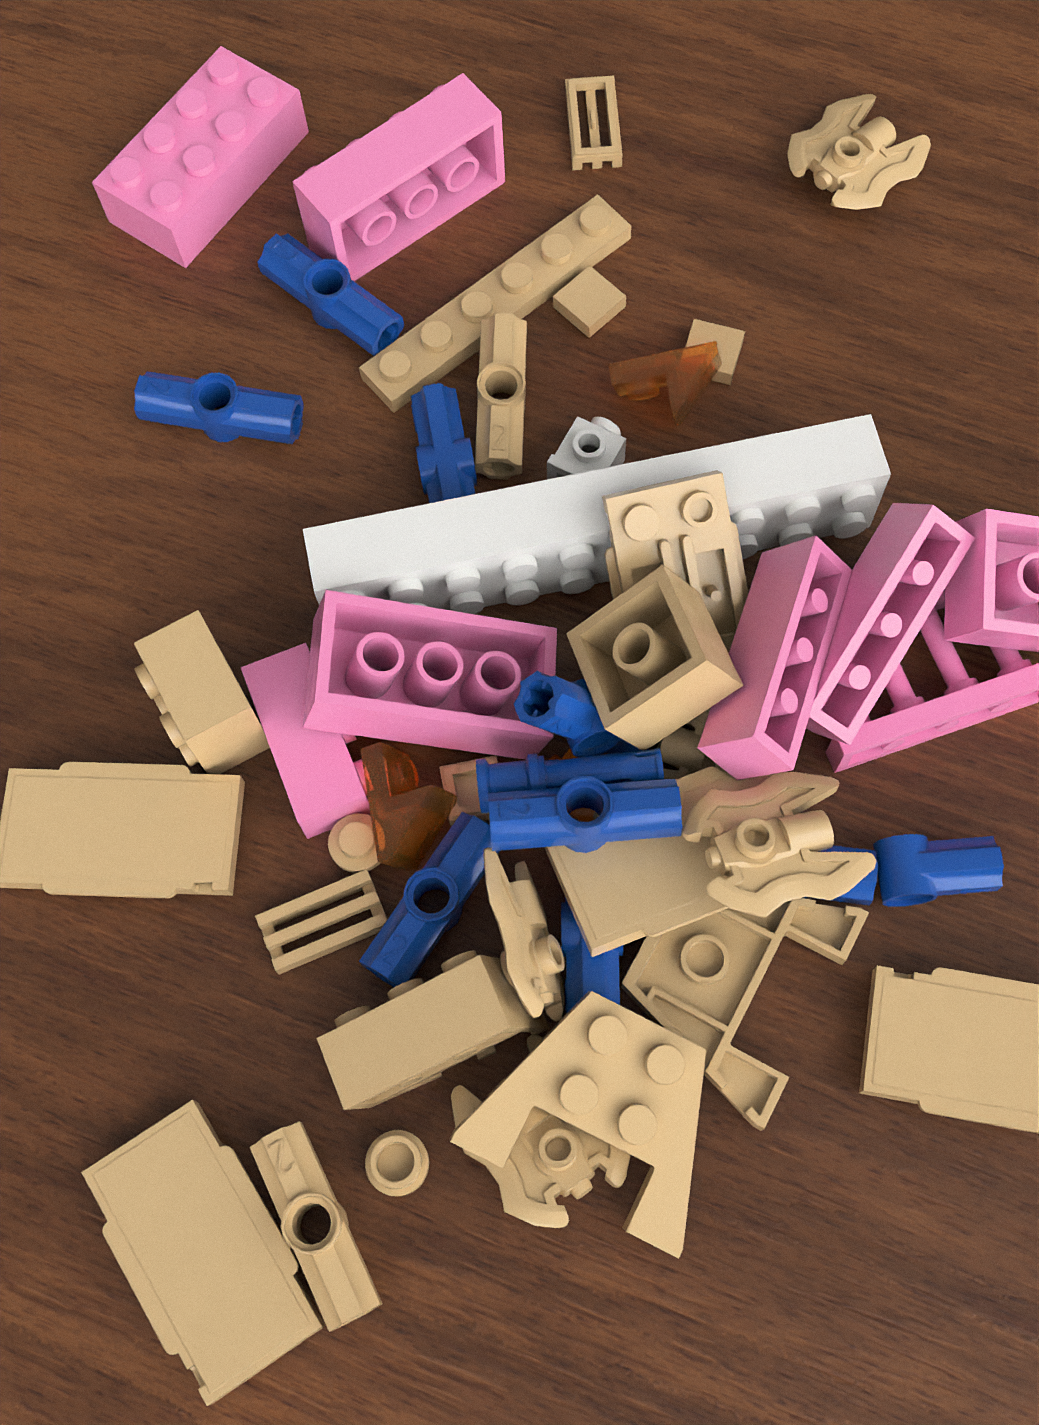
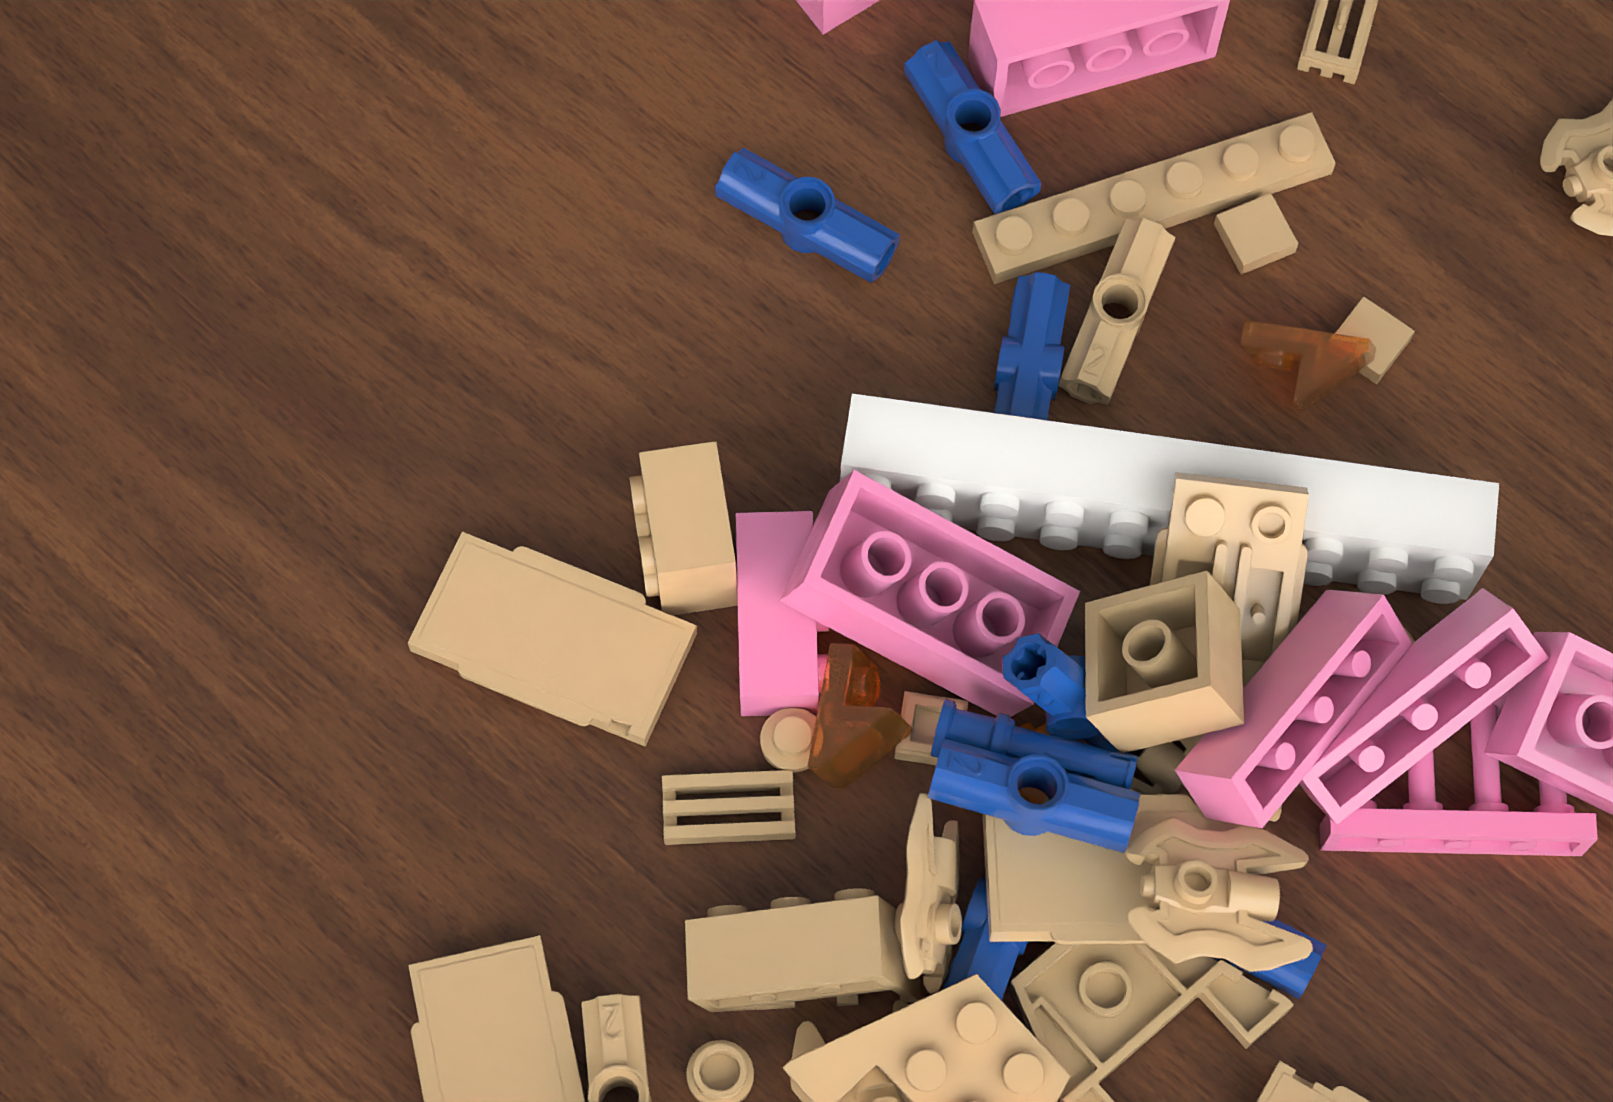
camera: 15 degrees right, 0 degrees up
blue piece [359,812,500,988] -> none
white brick [547,416,626,479] -> none
blue piece [873,834,1004,907] -> none

